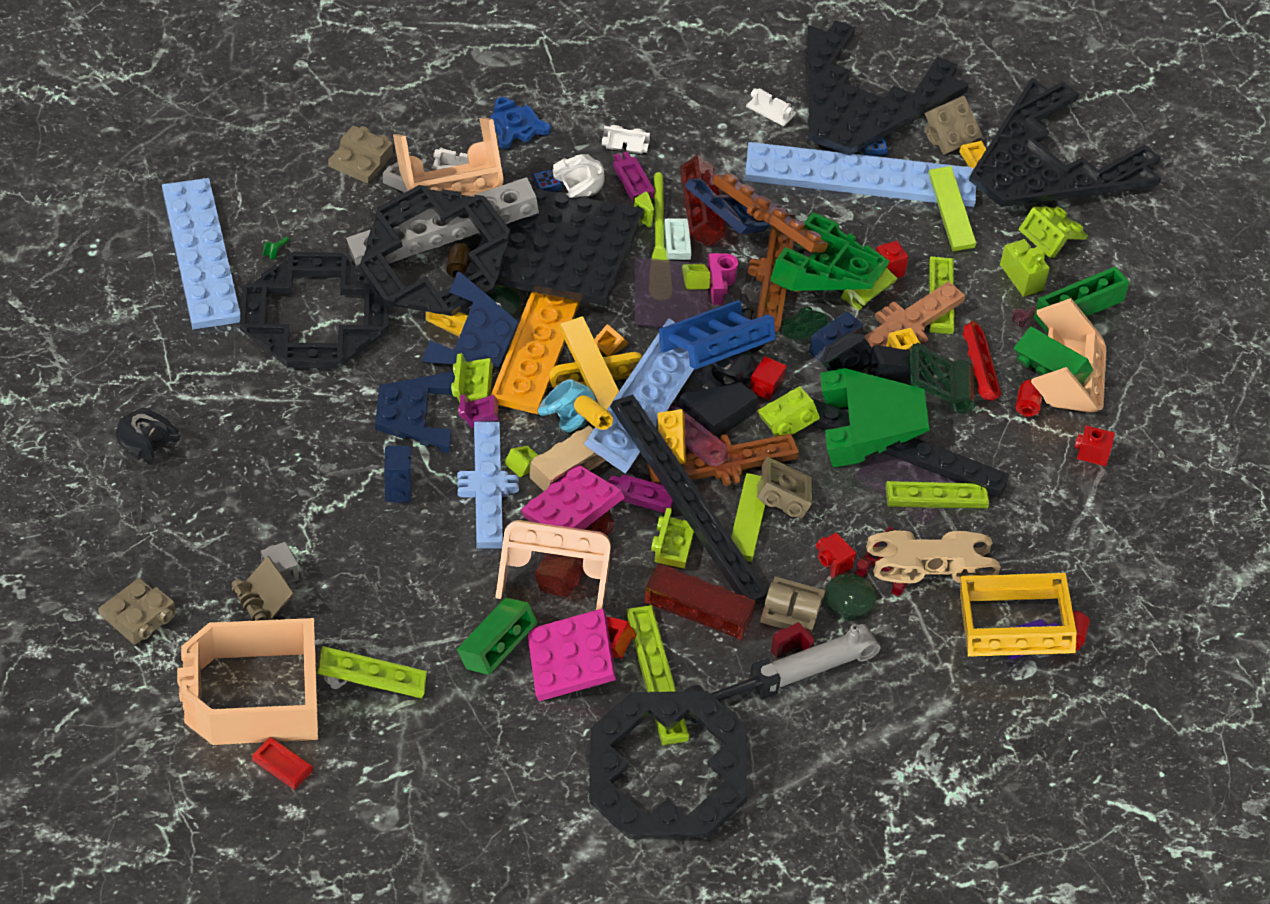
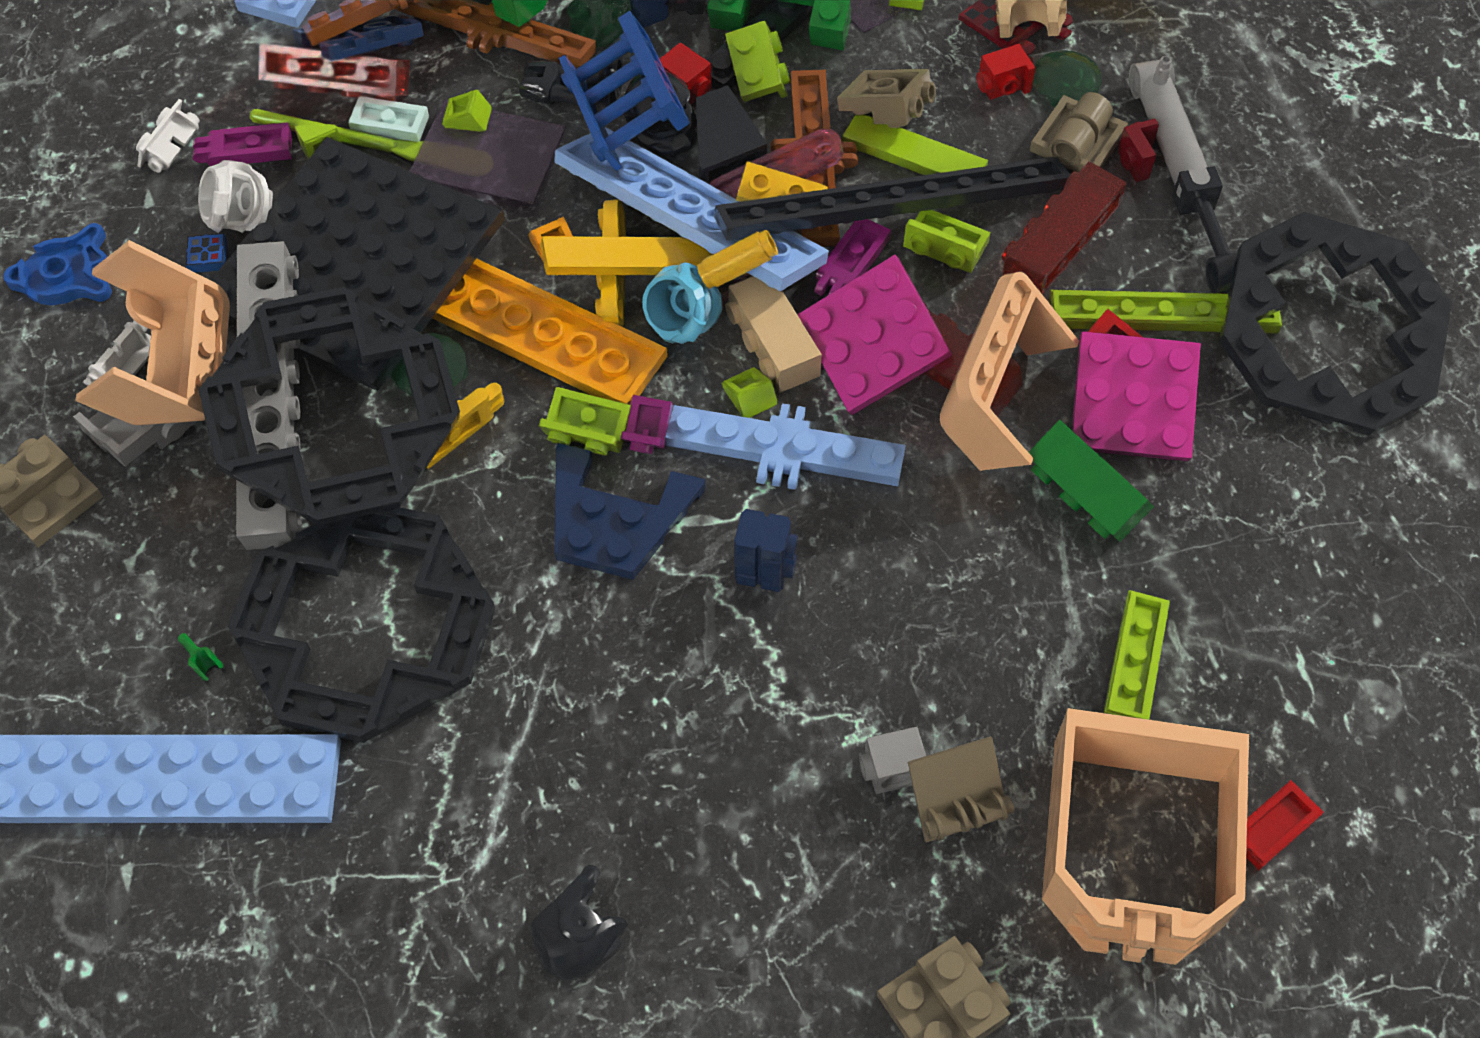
camera: 70 degrees left, 10 degrees up
dark blue wing [422,272,518,367] -> none
dark brown brick [446,243,471,278] -> none
dark pink plate [707,253,738,305] -> none

